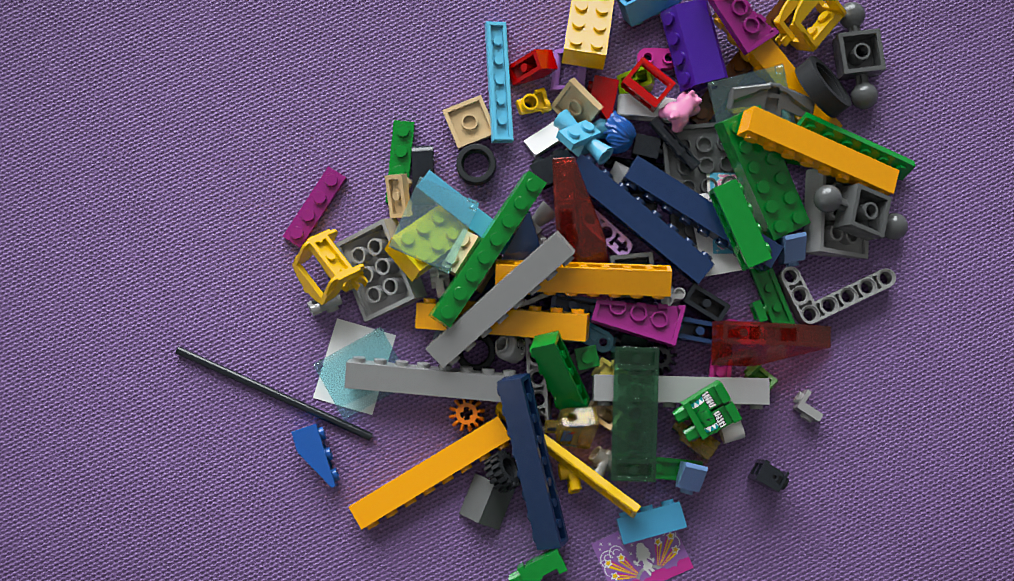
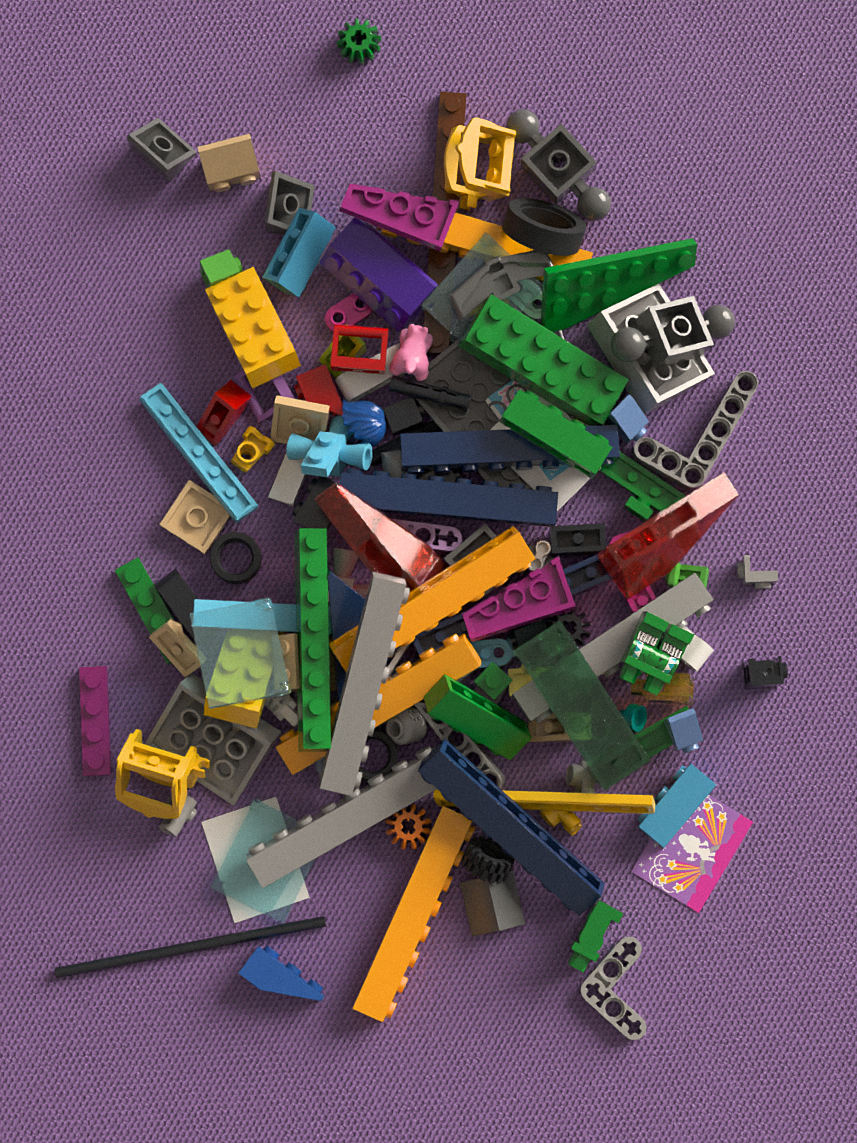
camera: 30 degrees left, 0 degrees up
clear yellow torso [545,407,599,449] -> none
light orange brick [737,106,900,196] -> none
none -> teal tile [618,703,647,732]

